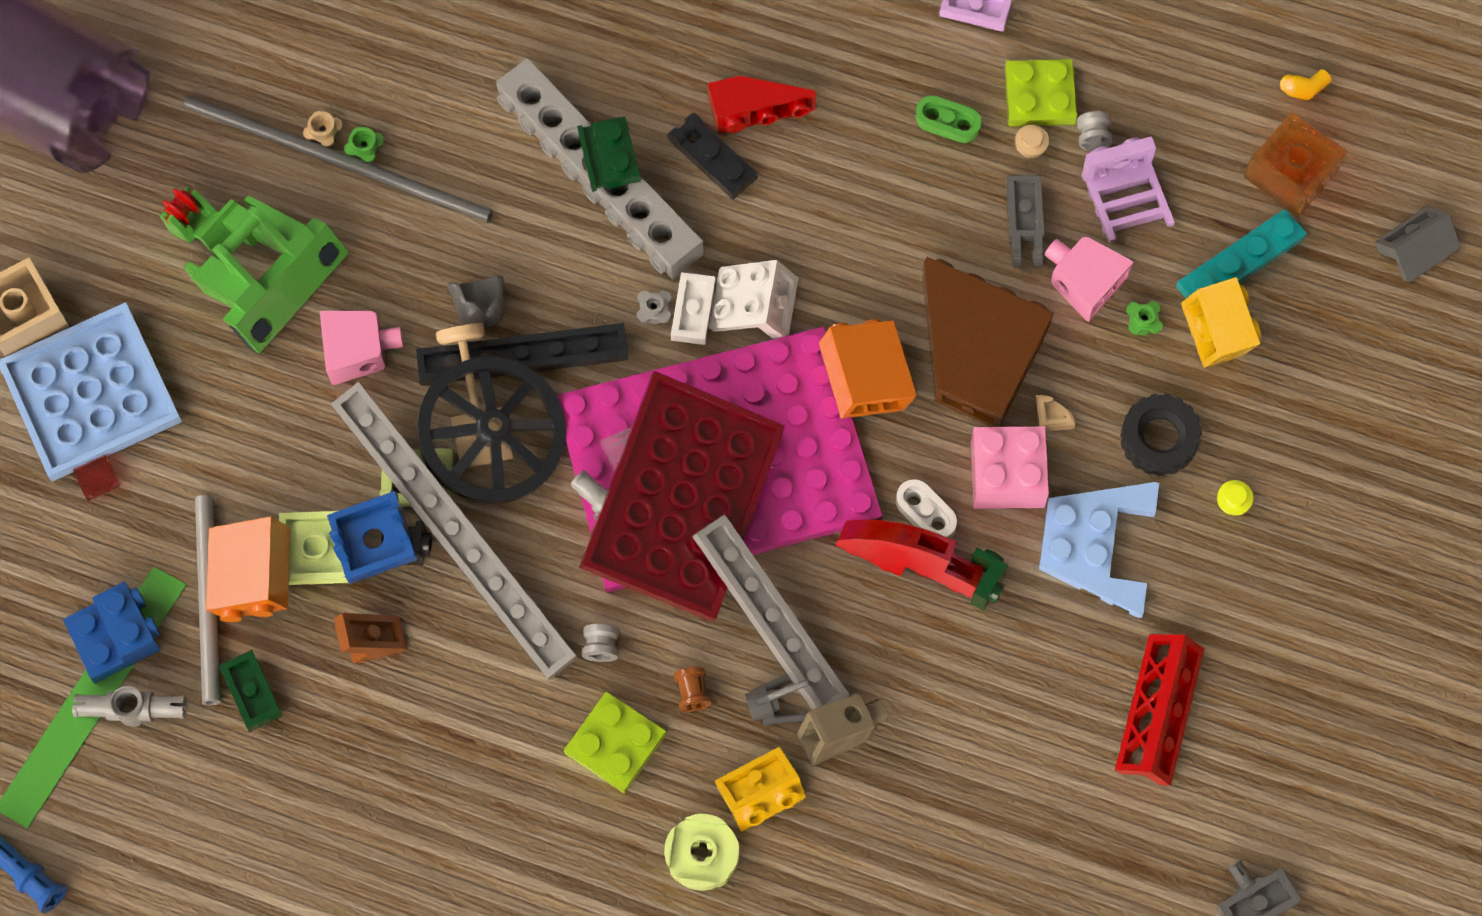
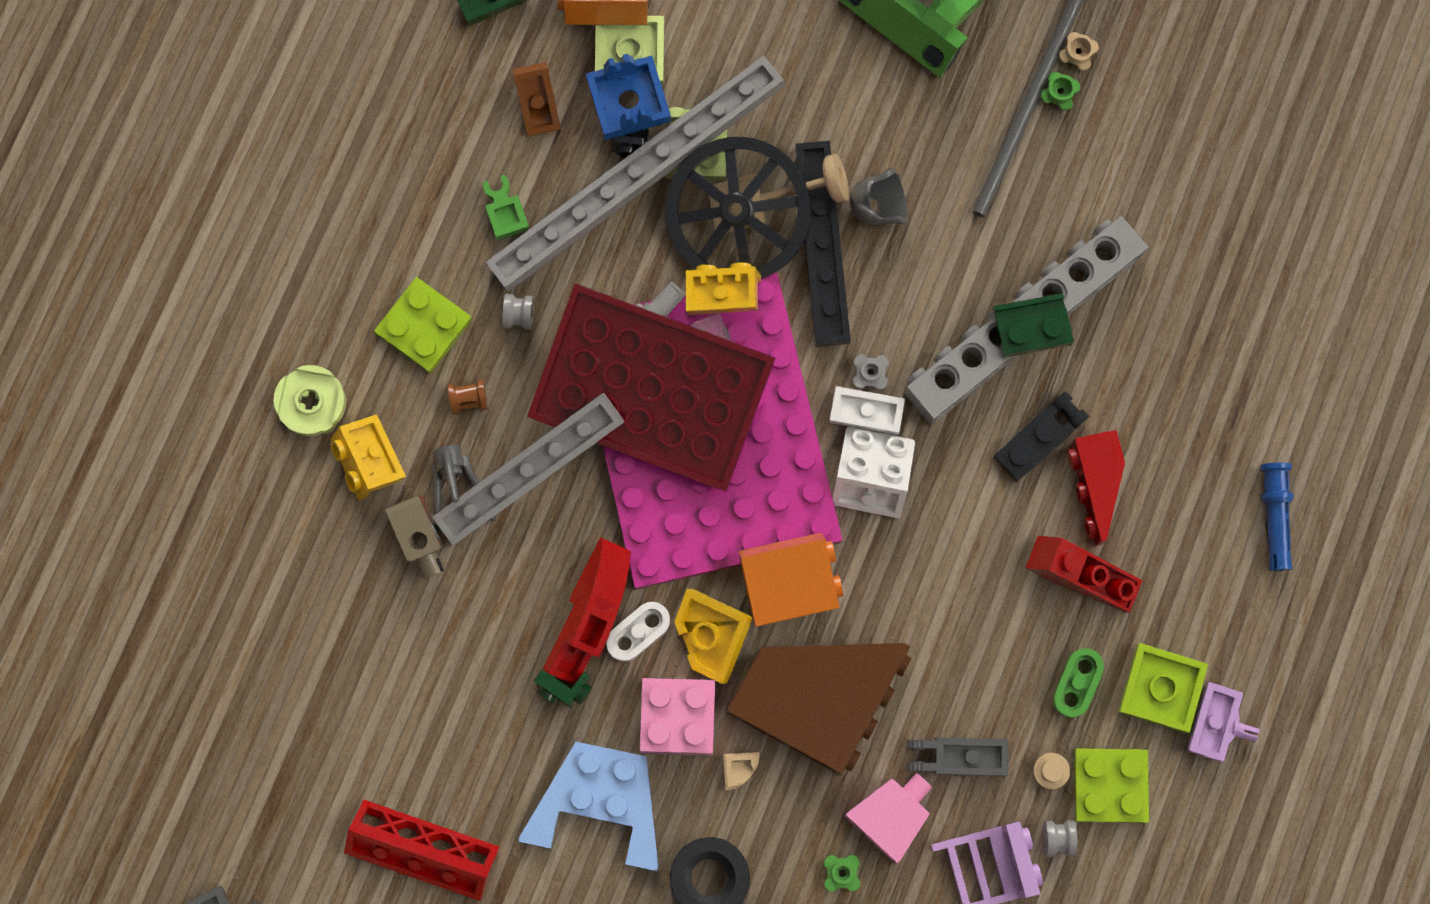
camera: 90 degrees right, 10 degrees up
bright pink torso [320,311,404,385] -> none
none -> bright green plate [483,175,530,241]
none -> yellow plate [674,589,753,684]
none -> yellow bracket [686,263,761,315]
none -> red slope [1025,536,1142,613]
none -> lime plate [1118,643,1208,734]

